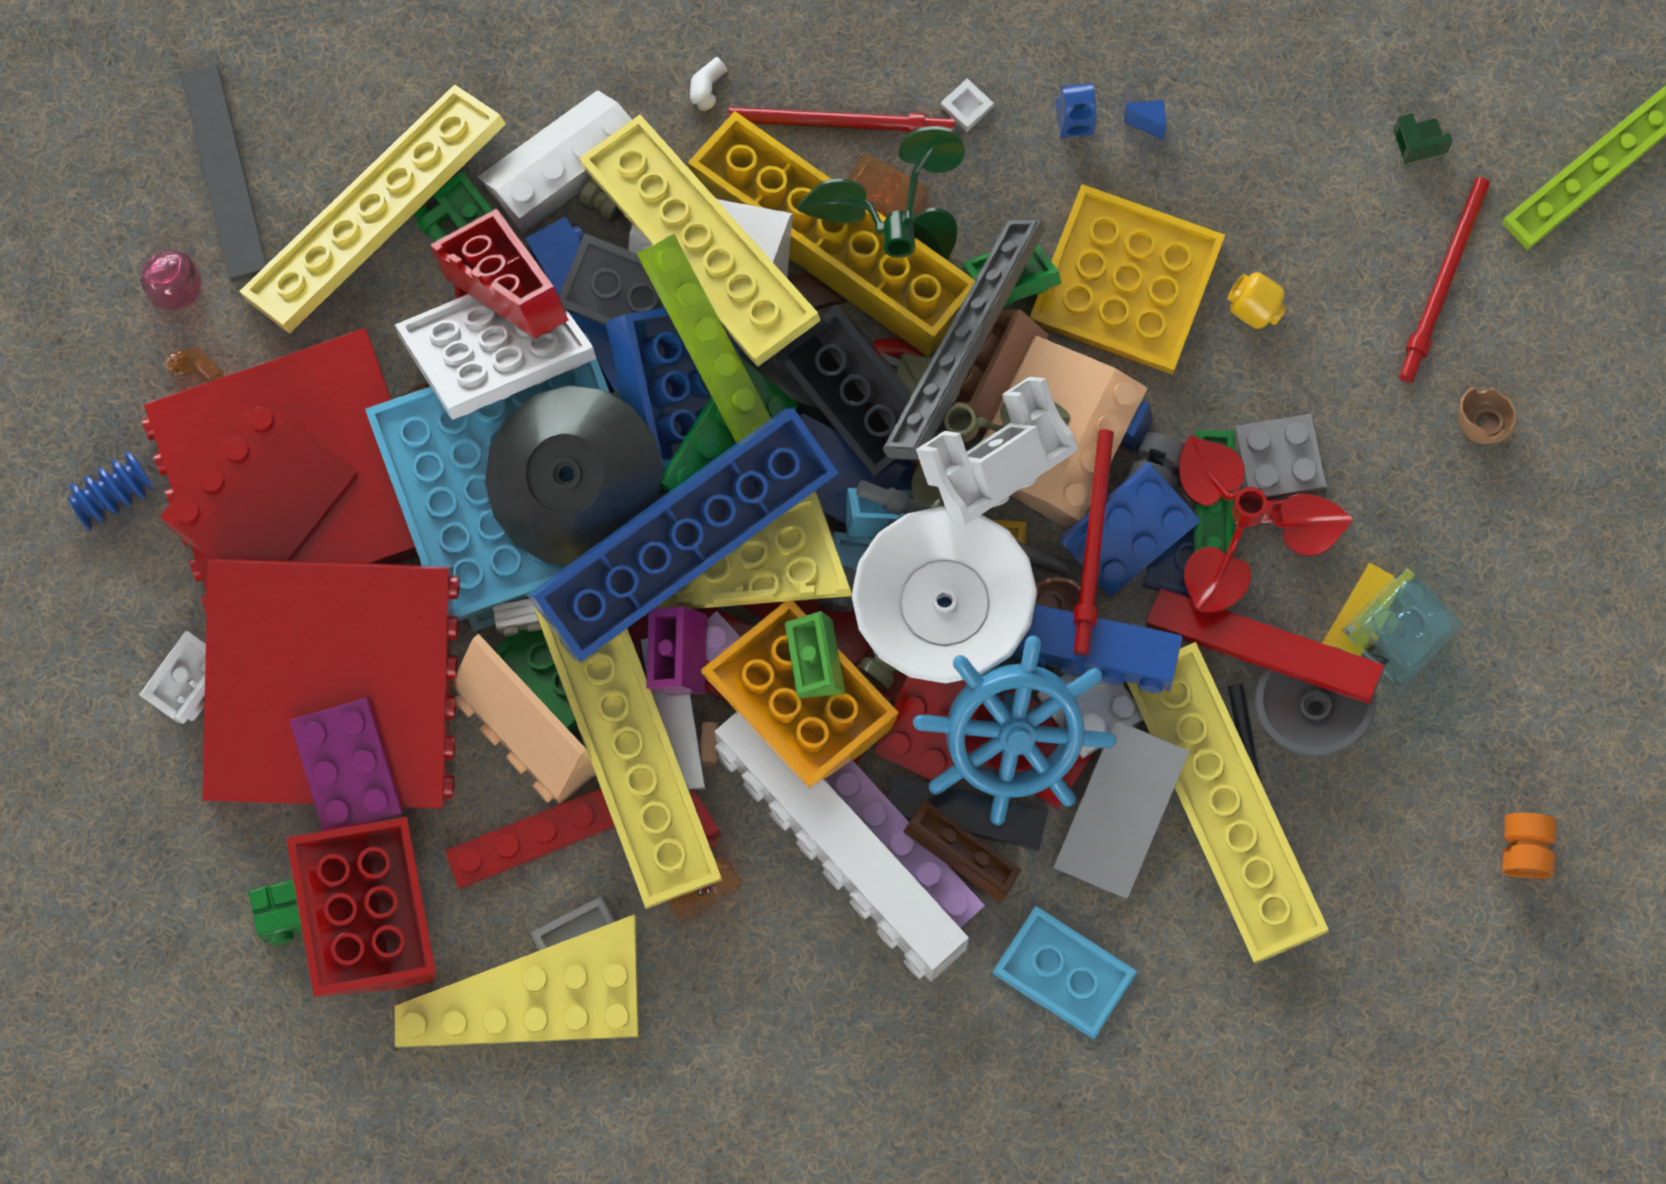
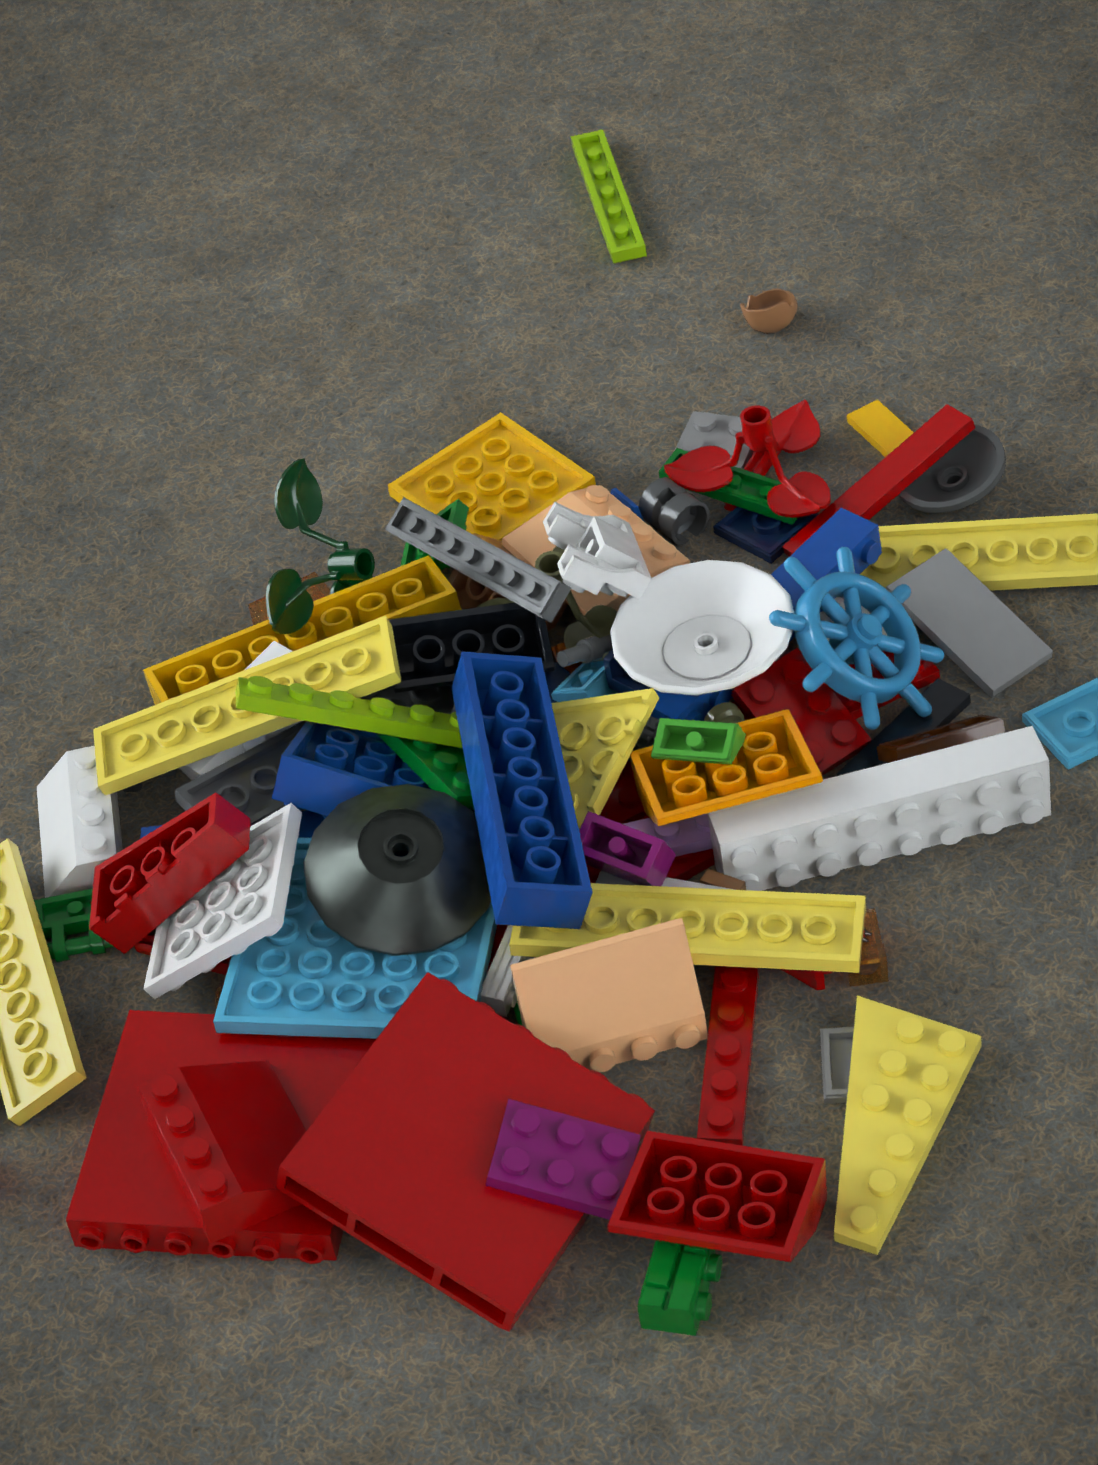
camera: 55 degrees left, 30 degrees down
blue piece [67,451,156,531] -> none
white bracket [139,631,206,724] -> none
clear orange arm [164,348,224,382] -> none
olive wheel [579,177,622,223] -> none
white arm [690,57,728,111] -> none
red bar [728,107,955,134] -> none
white tile [940,79,994,132] -> none
blue leg [1056,83,1097,138] -> none
blue plate [1059,461,1200,597] -> none
red bar [1073,429,1114,656] -> none
blue slope [1124,100,1166,140] -> none
yellow head [1227,272,1287,329] -> none
clear light blue brick [1342,568,1464,686] -> none
dark green panel [1393,113,1453,164] -> none
red bar [1398,177,1490,383] -> none

